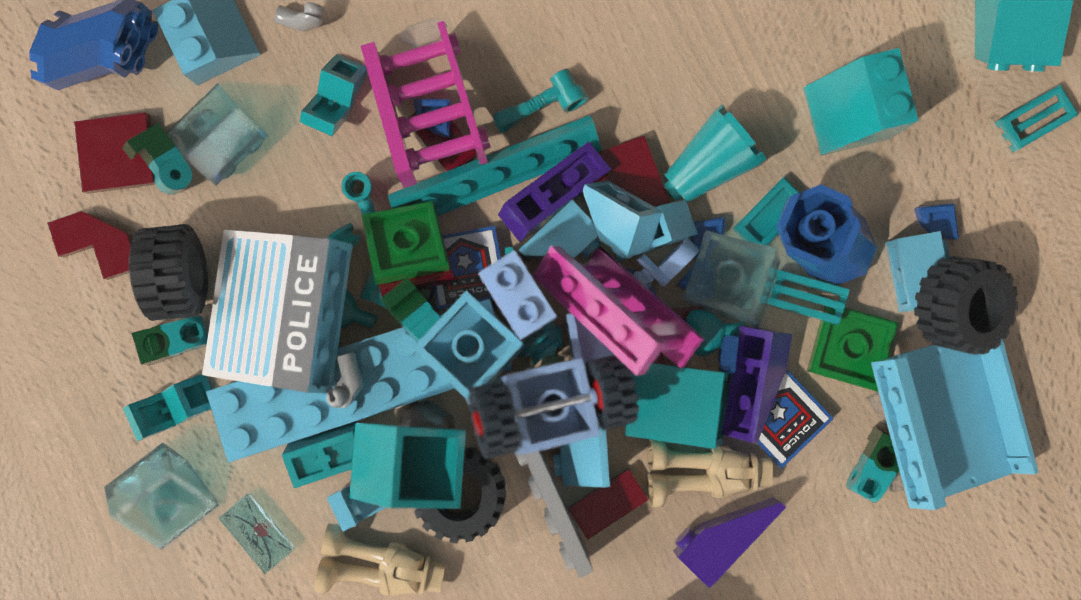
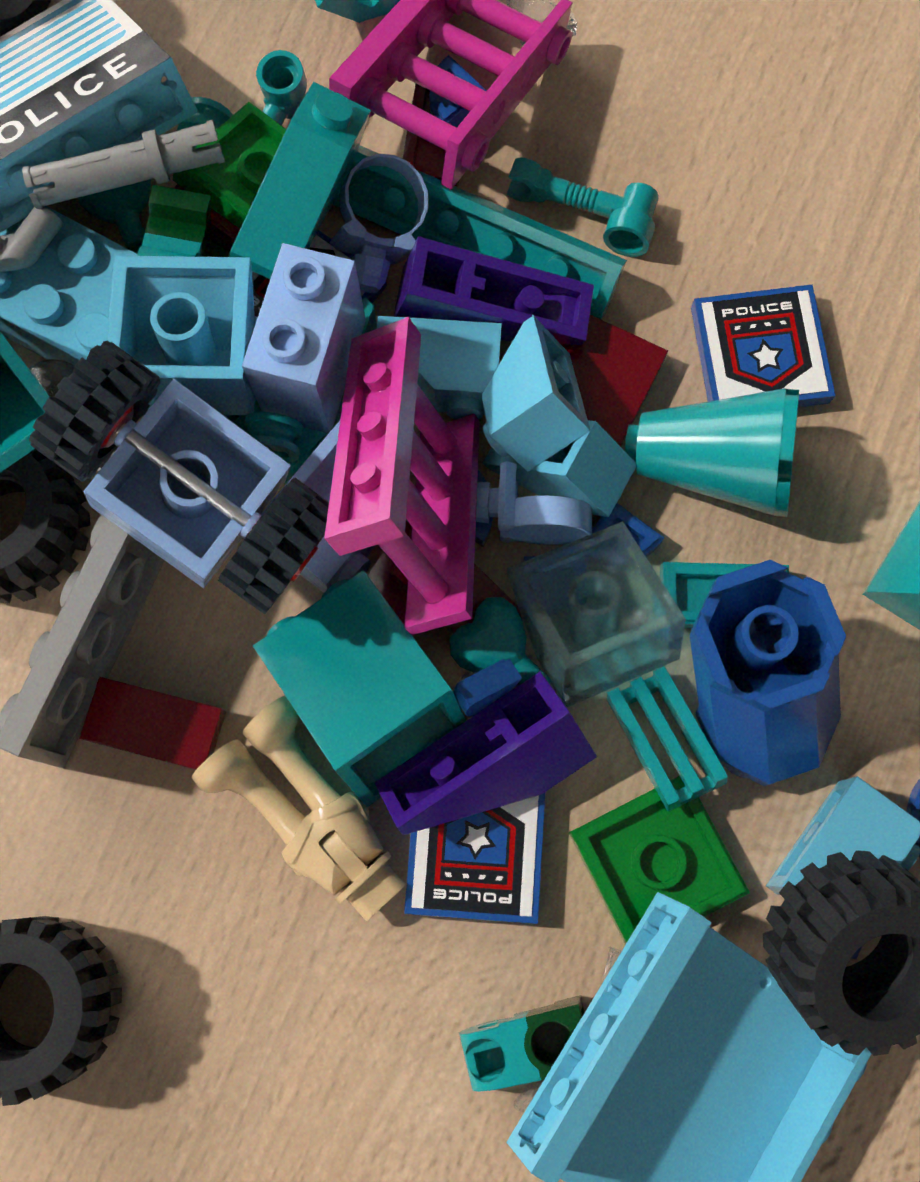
camera: 50 degrees right, 10 degrees down
medium azure slope [553,427,610,487] -> none
dark purple slope [673,497,786,588] -> none
none -> light grey pin [22,120,225,209]
none -> teal slope [229,81,371,279]
none -> light blue piece [329,154,428,293]
none -> tile [691,284,835,408]

